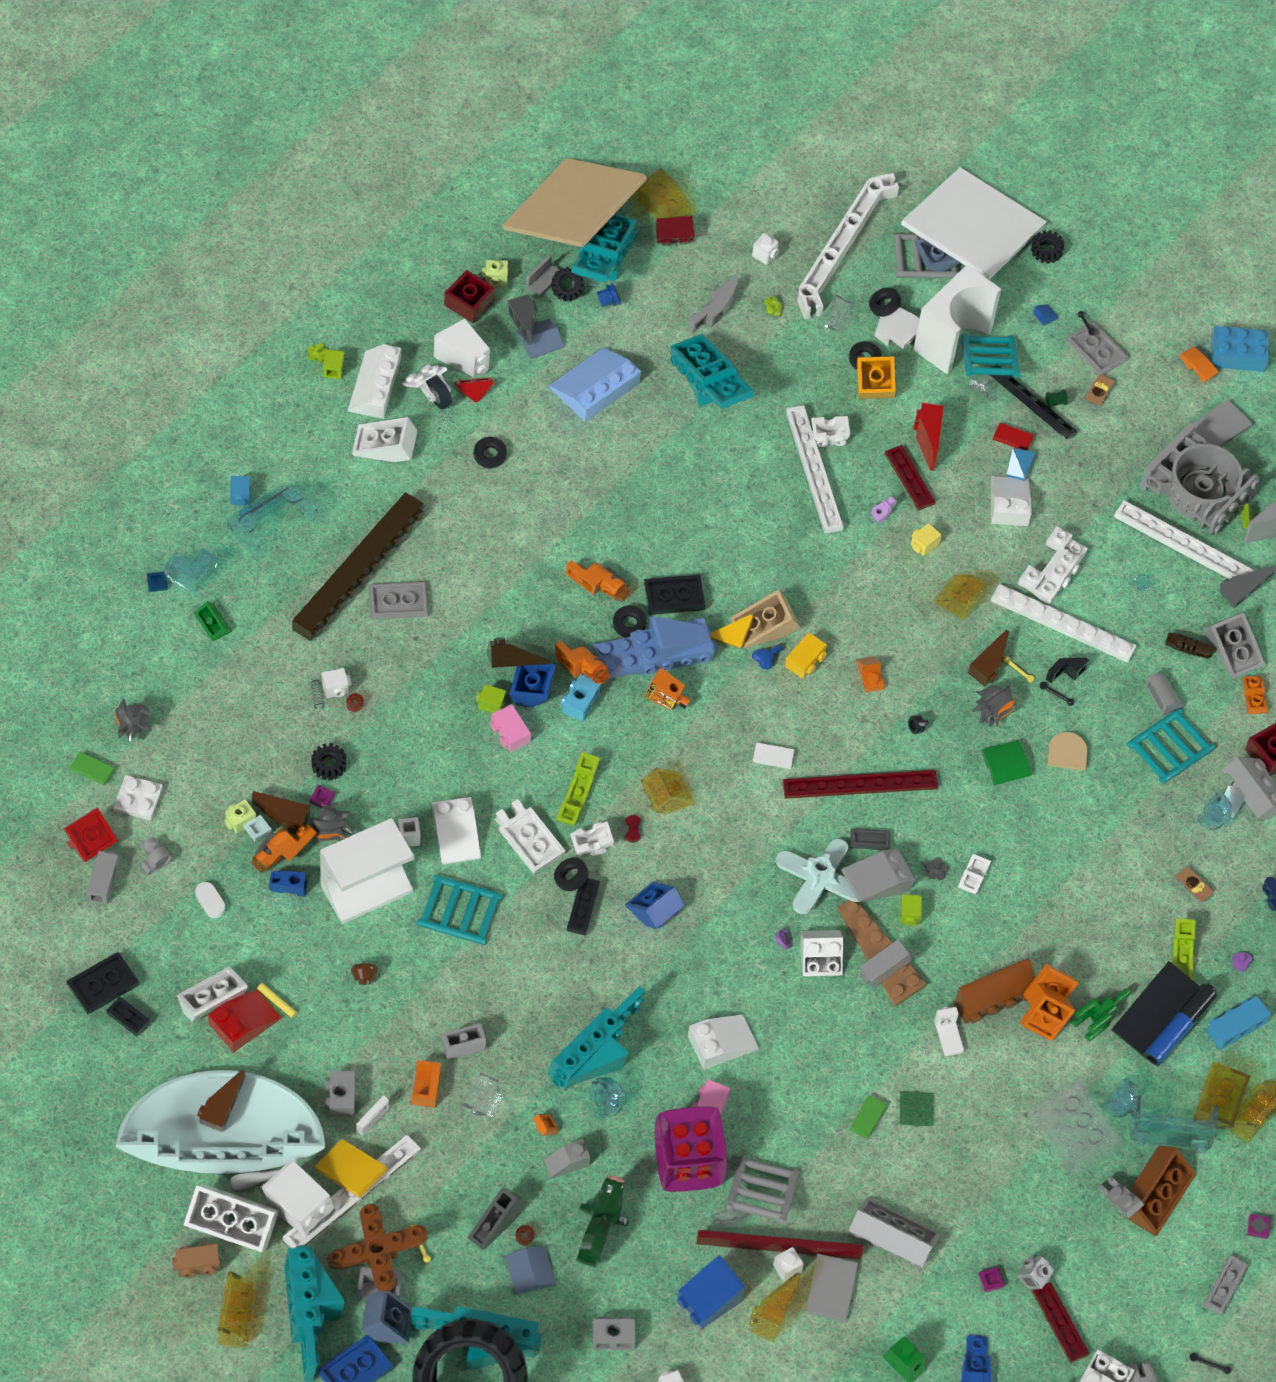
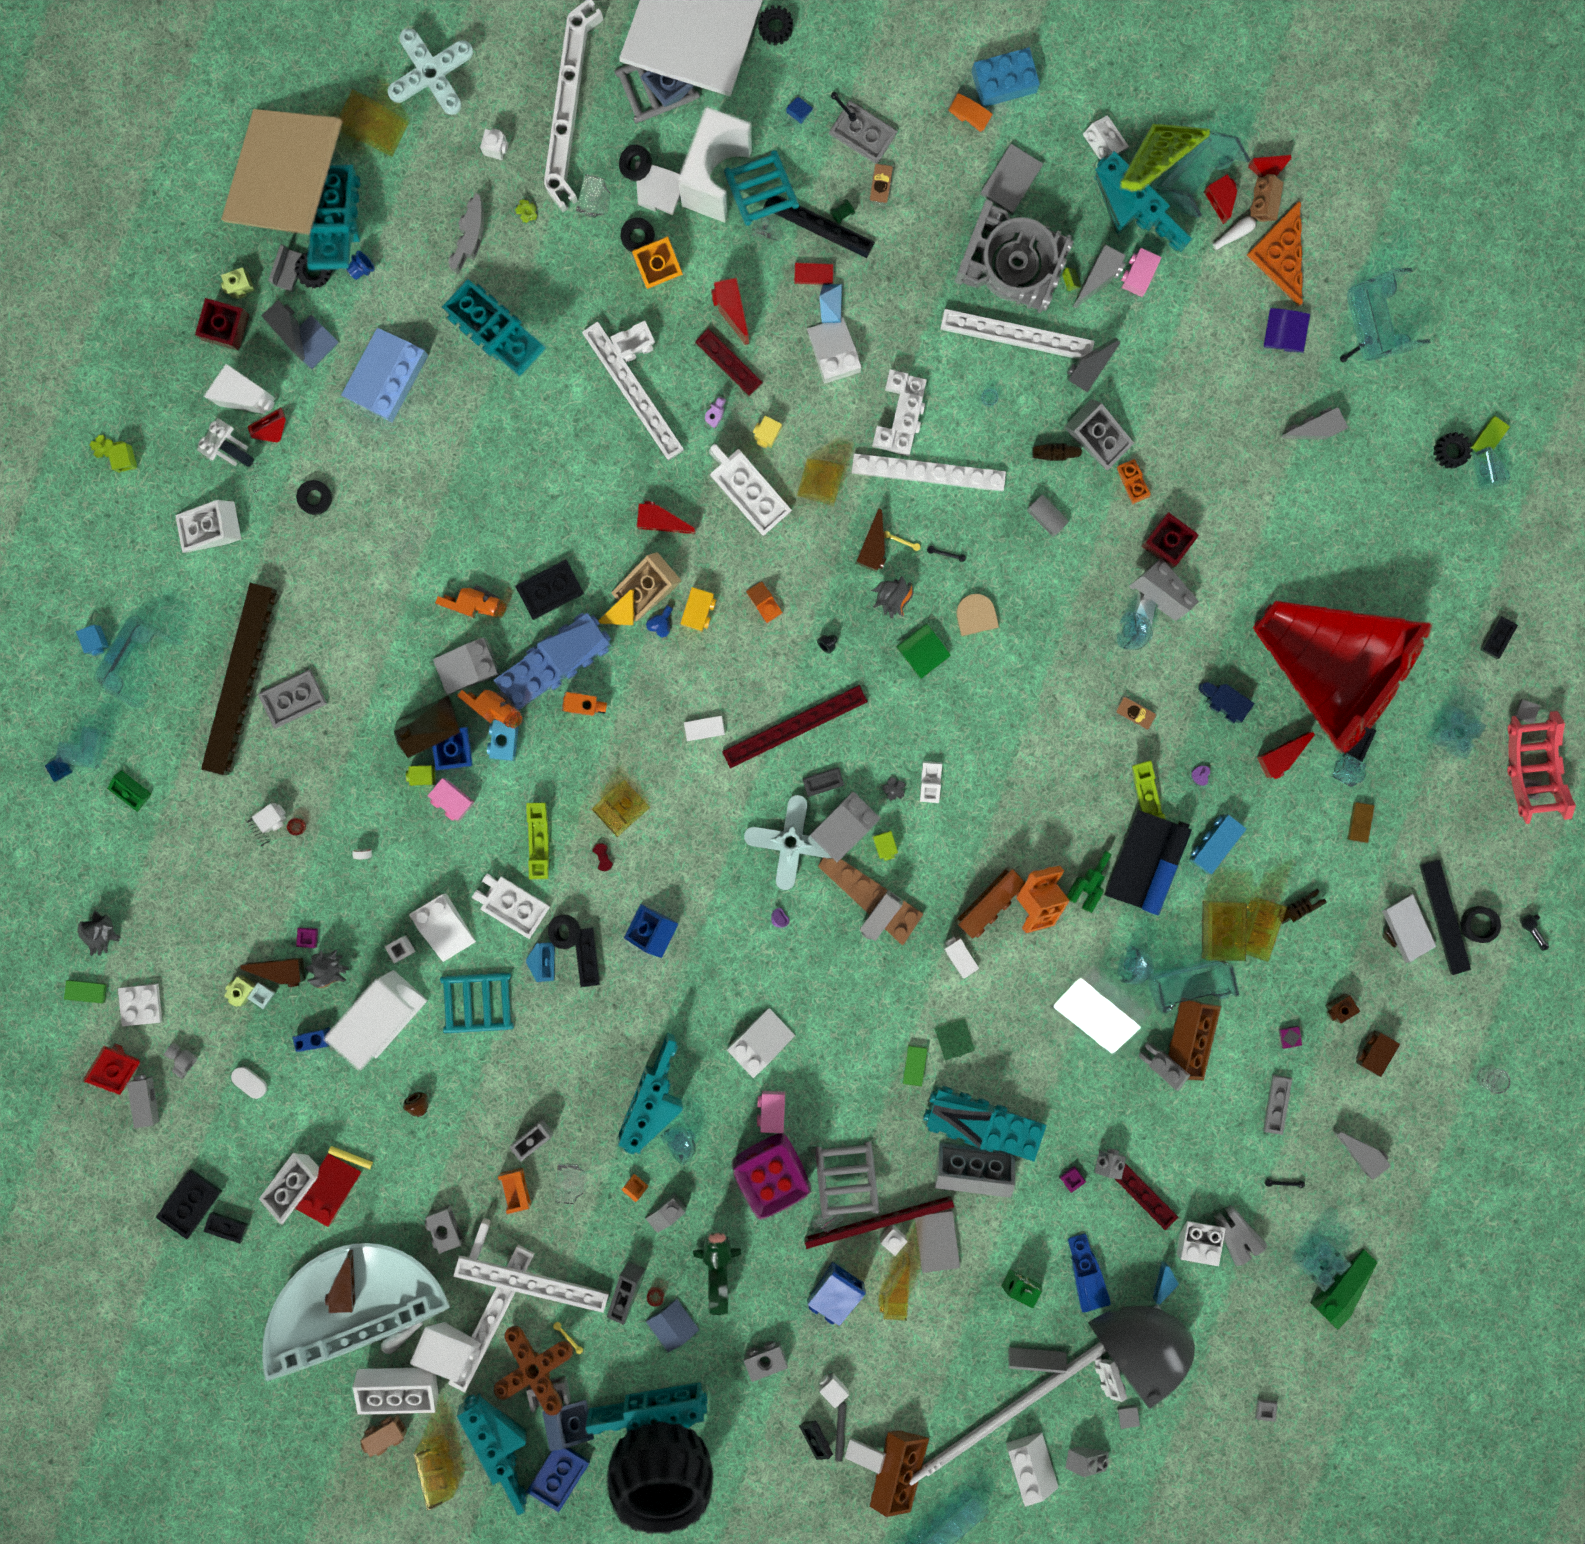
camera: 15 degrees left, 30 degrees up
orange plate [250,823,317,873] -> none
black tyre [311,743,347,781] -> none
yellow tile [314,1139,387,1198] -> none
white slope [348,344,401,419] -> none
white cylinder [570,822,614,857] -> none
black tyre [613,605,647,638] -> none
dark red brick [655,216,695,246] -> none
white slope [800,930,843,976] -> none
black slope [1046,658,1089,684] -> none
teal bar [1127,708,1216,784] -> none
none -> white tile [352,849,372,859]
none -> light aqua piece [388,28,473,115]
none -> light grey slope [433,637,501,695]
none -> white plate [454,1255,609,1313]
none -> dark azure slope [526,942,554,982]
none -> red slope [637,501,696,534]
none -> white hinge [709,445,792,536]
none -> teal wedge [923,1086,1047,1162]

